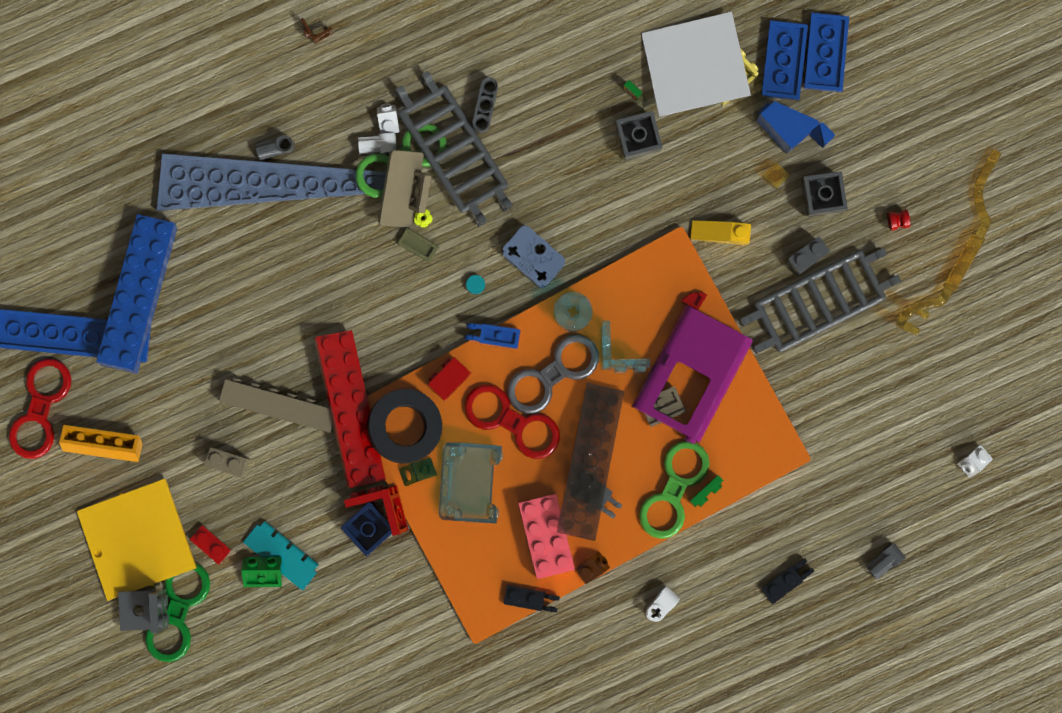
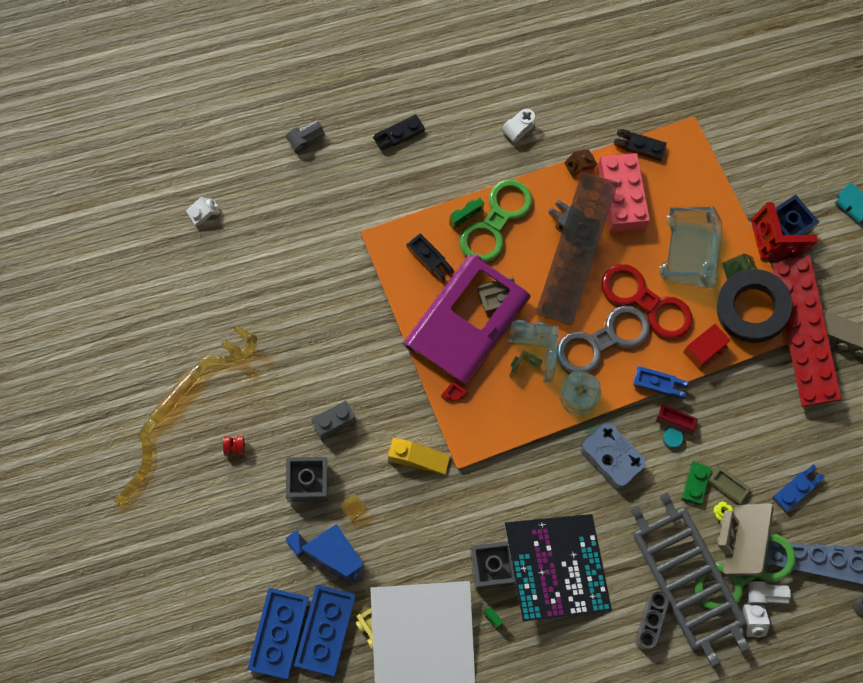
camera: 175 degrees left, 15 degrees down
dark grey bar [739,248,902,354] -> none
none -> black hinge [406,233,454,282]
none -> black sticker [504,514,612,622]
none -> bracket [509,350,543,378]
none -> dark red tile [656,404,698,436]
none -> green plate [681,461,711,505]
none -> blue hinge [772,464,825,513]

